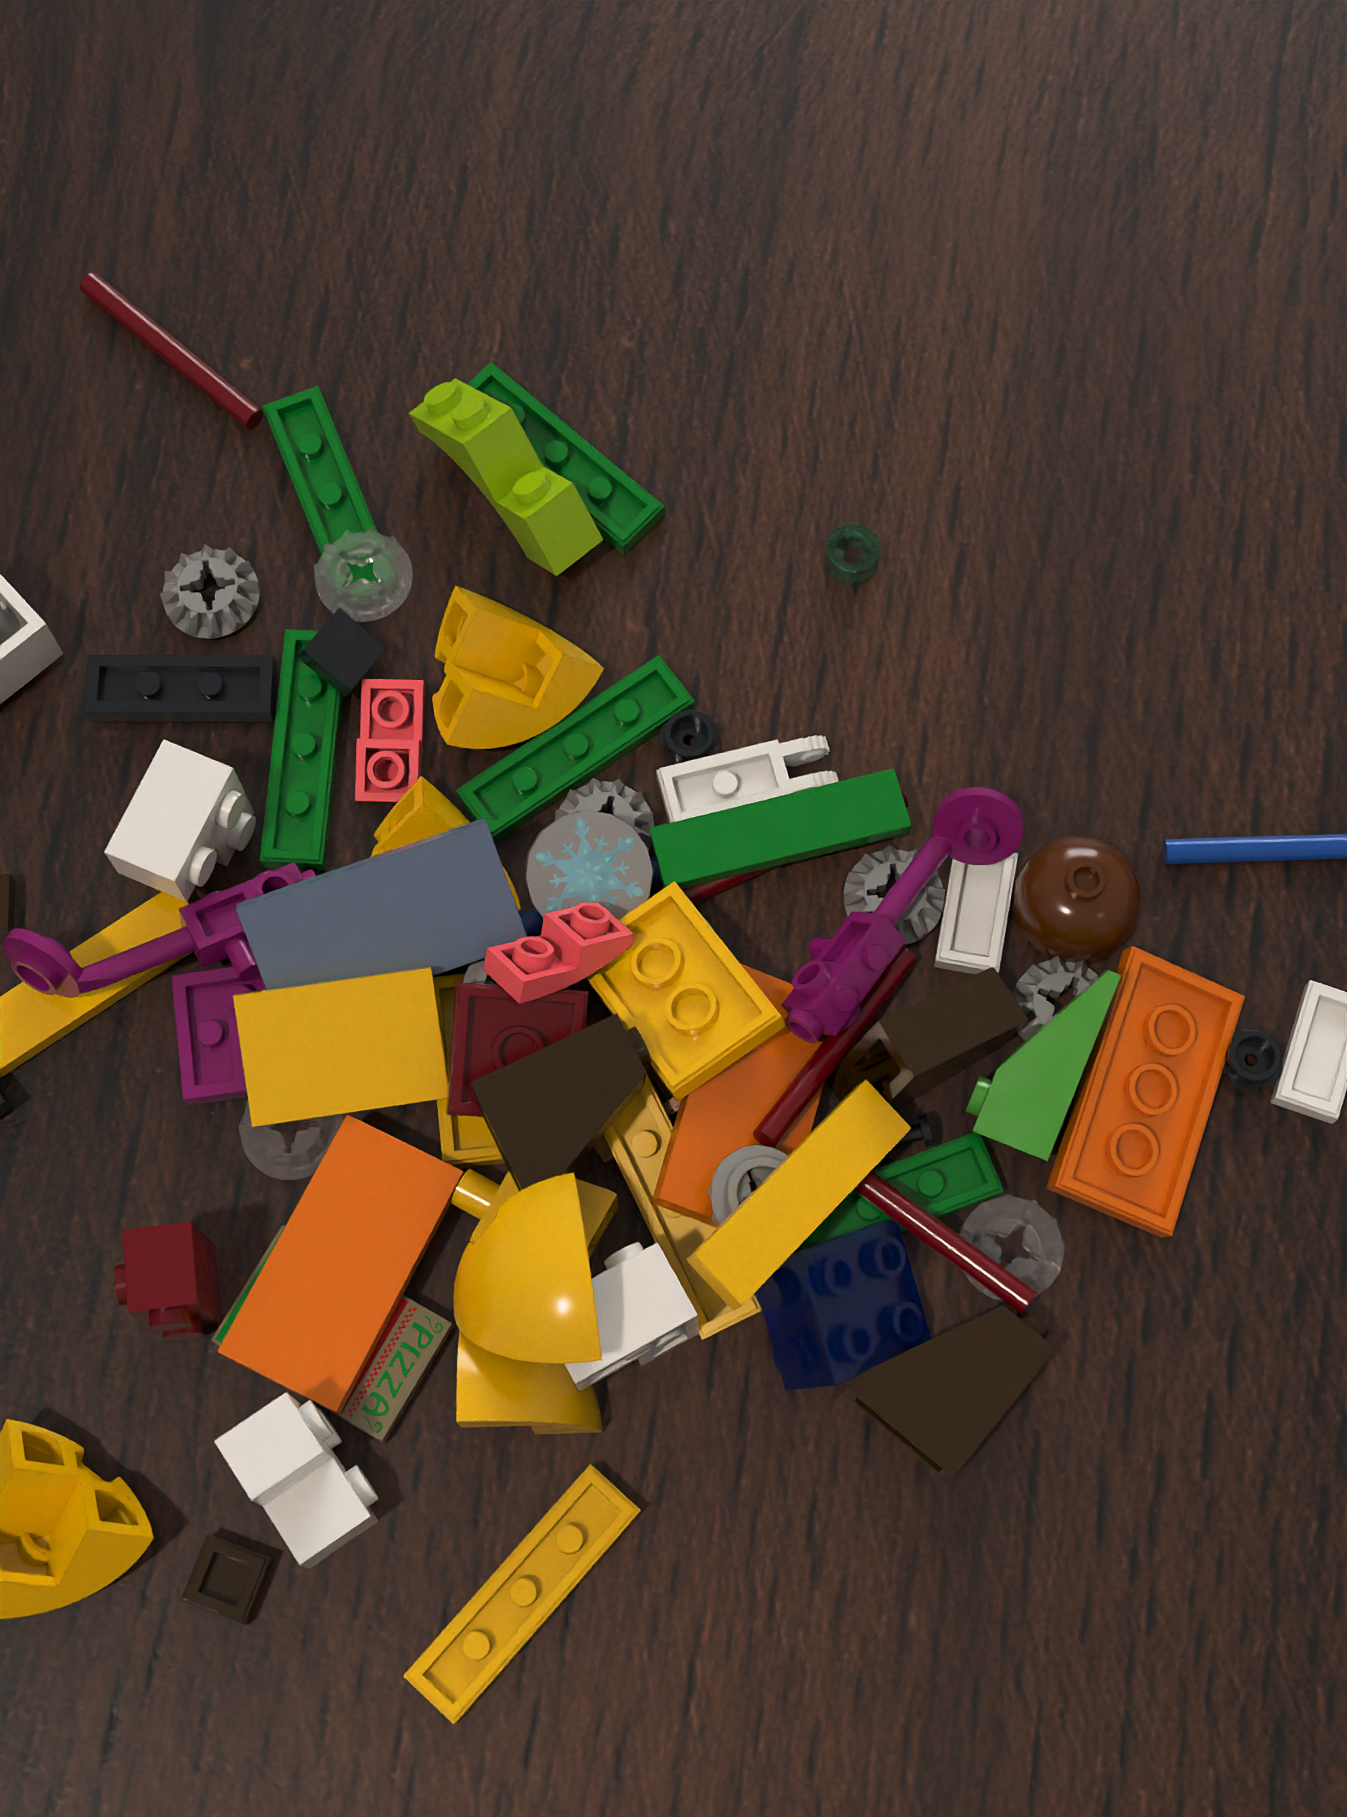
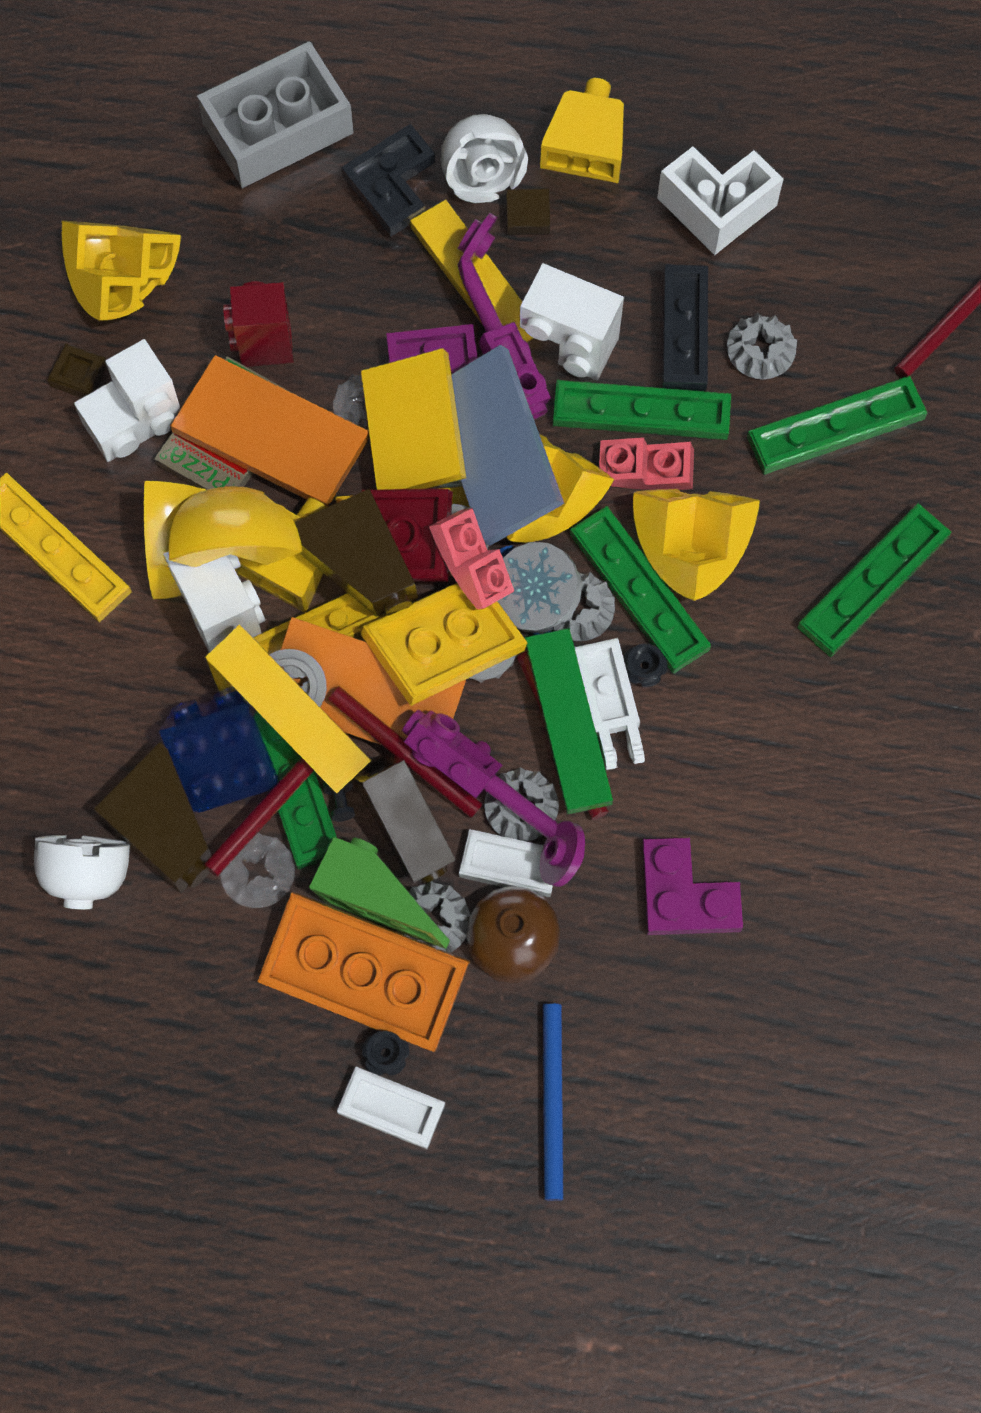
camera: 90 degrees right, 0 degrees up
black tile [297,608,387,697] -> none
clear gear [314,527,413,622] -> none
lime arch [409,378,603,576] -> none
clear green bush [824,524,881,586] -> none
none -> white cylinder [34,835,130,909]
none -> magenta plate [642,838,743,935]

